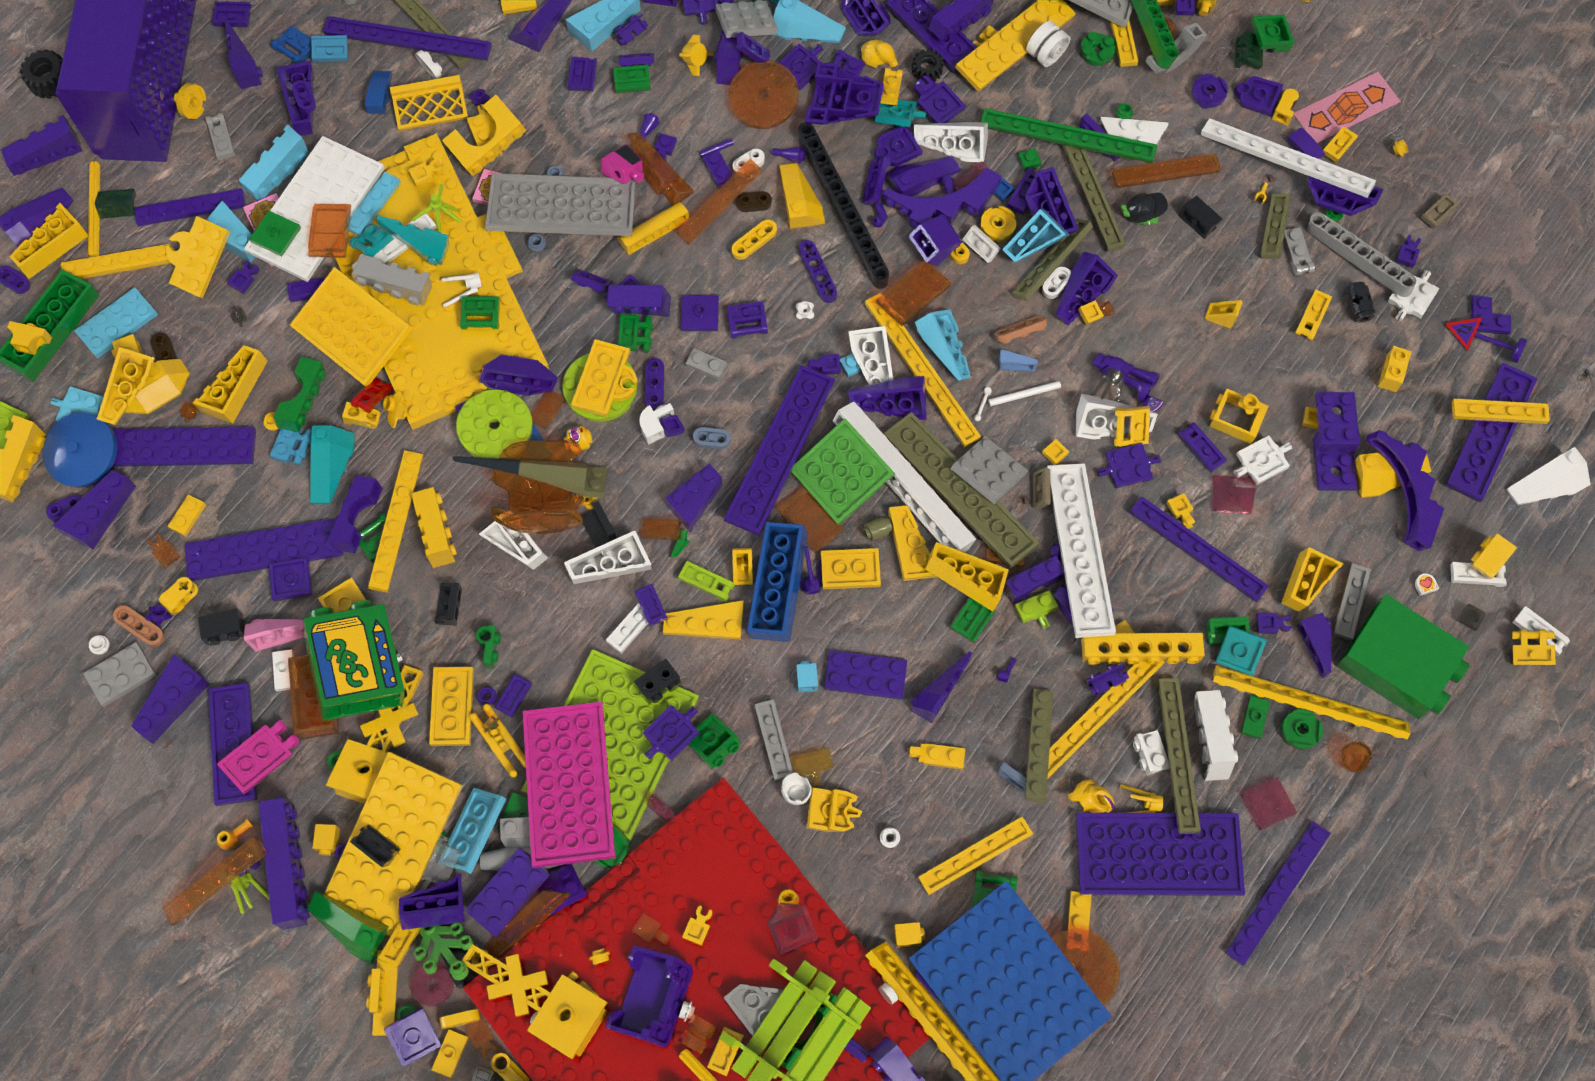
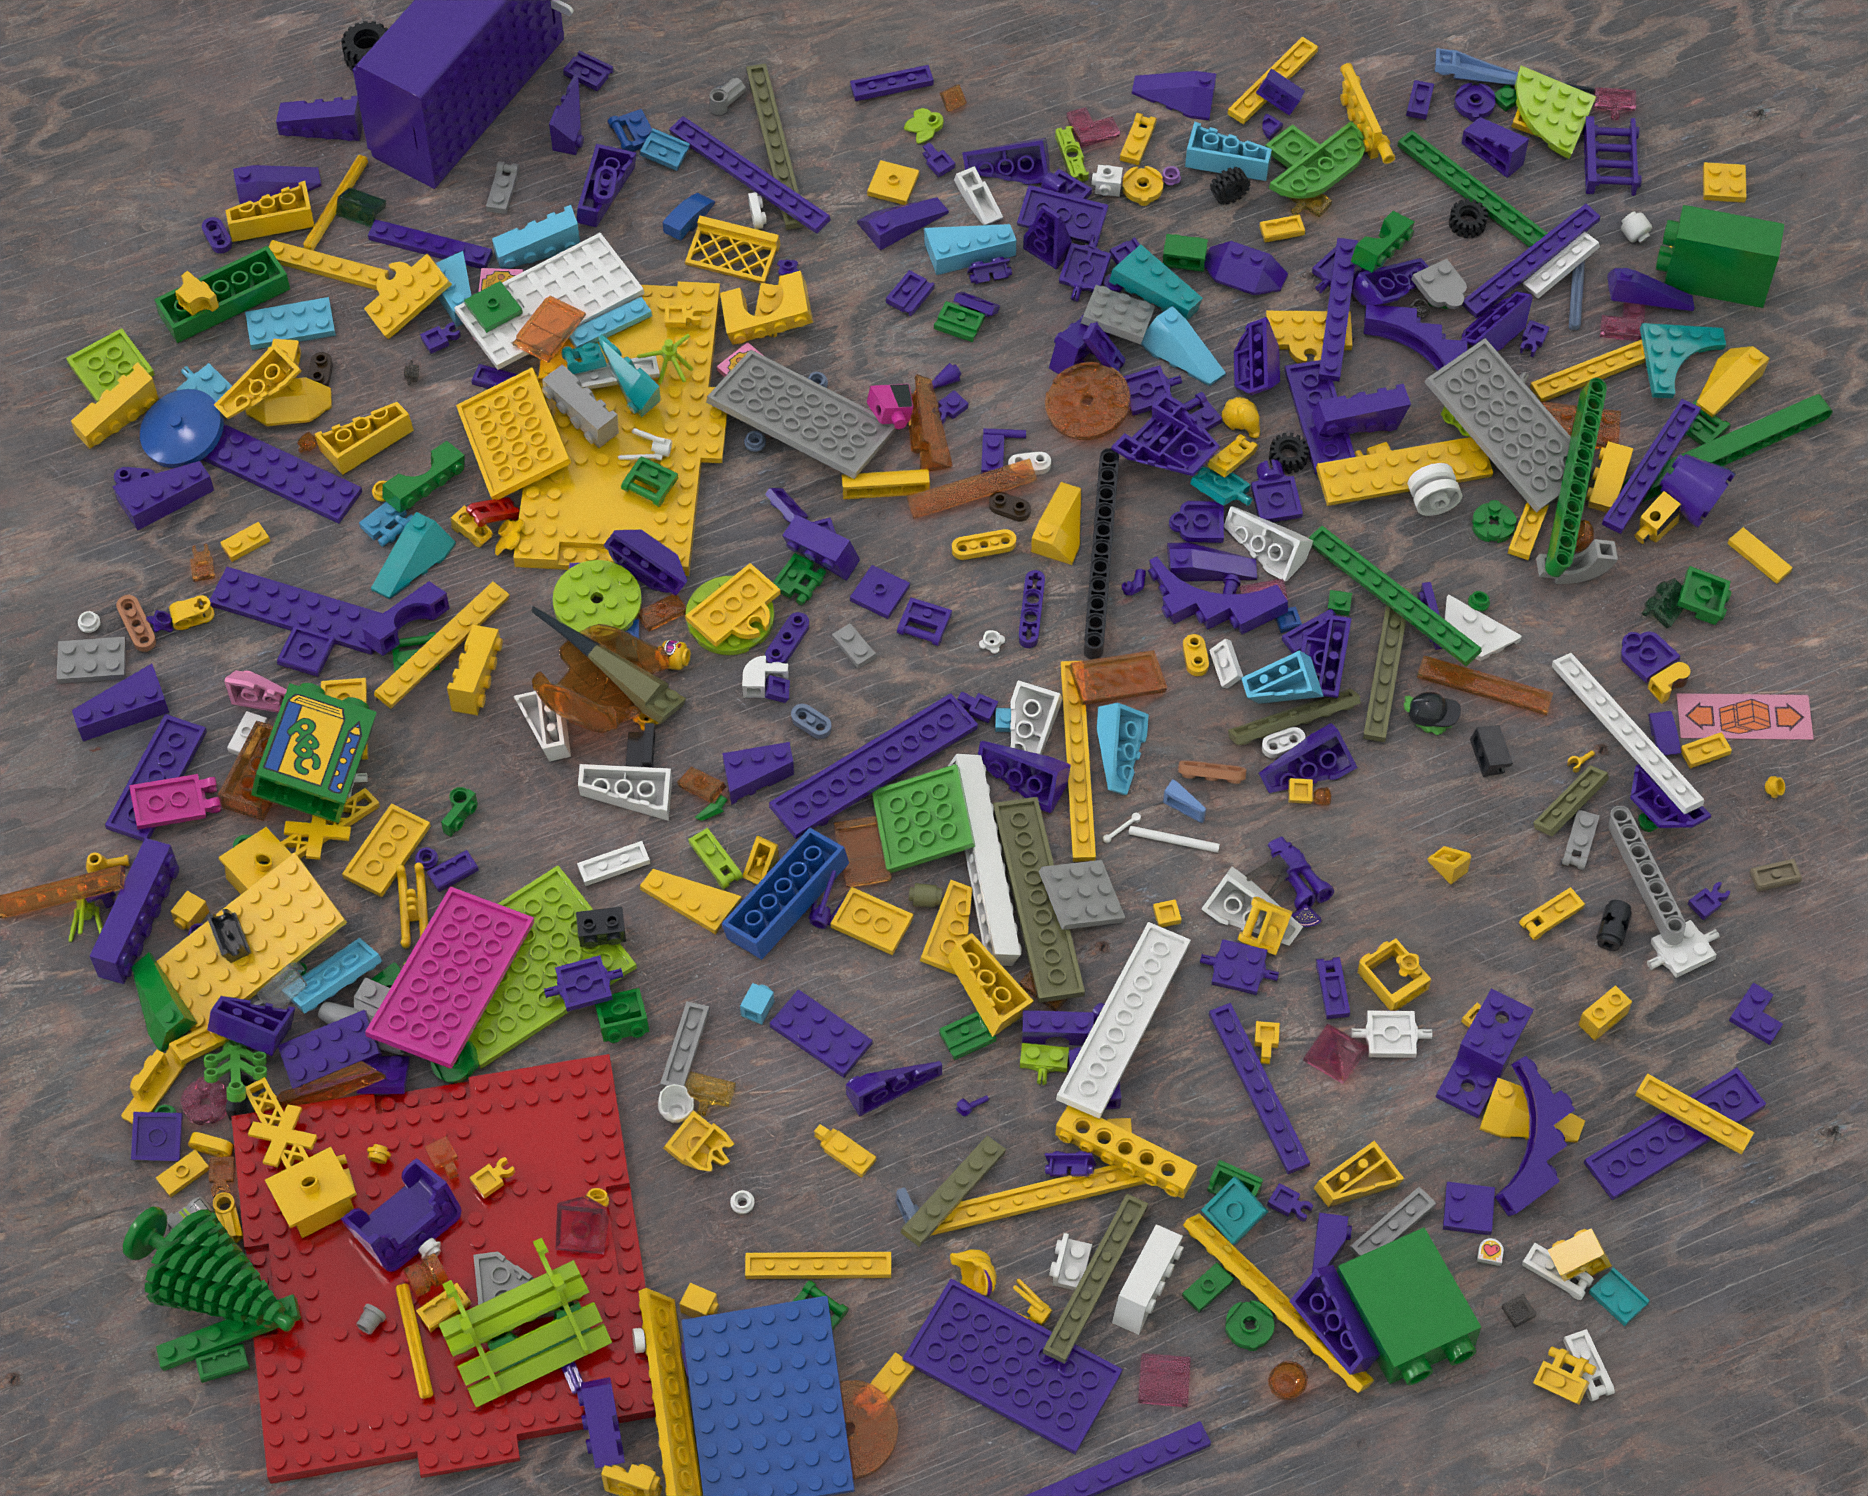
camera: 30 degrees right, 10 degrees down
yellow plate [174,82,206,119] -> none
black brick [198,608,245,646] -> none
black hinge [435,582,462,626] -> none
clear yellow plate [481,715,500,734] -> none
dark purple plate [634,584,667,627] -> none
clear pink gear [647,797,675,821] -> none
yellow piece [679,34,713,76] -> none
dark purple cone [772,146,806,164] -> none
dark purple plate [862,156,891,205] -> none
dark purple slope [908,215,963,266] -> none
yellow plate [980,206,1017,243] -> none
dark tan plate [1033,468,1051,510] -> none
dark purple plate [1192,74,1228,109] -> none
dark purple piece [1445,317,1528,363] -> none
white wedge [1506,447,1591,505] -> none
none -> dark purple wedge [1289,1265,1380,1375]
none -> dark purple plate [1443,1182,1495,1235]
none -> teal plate [1589,1267,1650,1327]

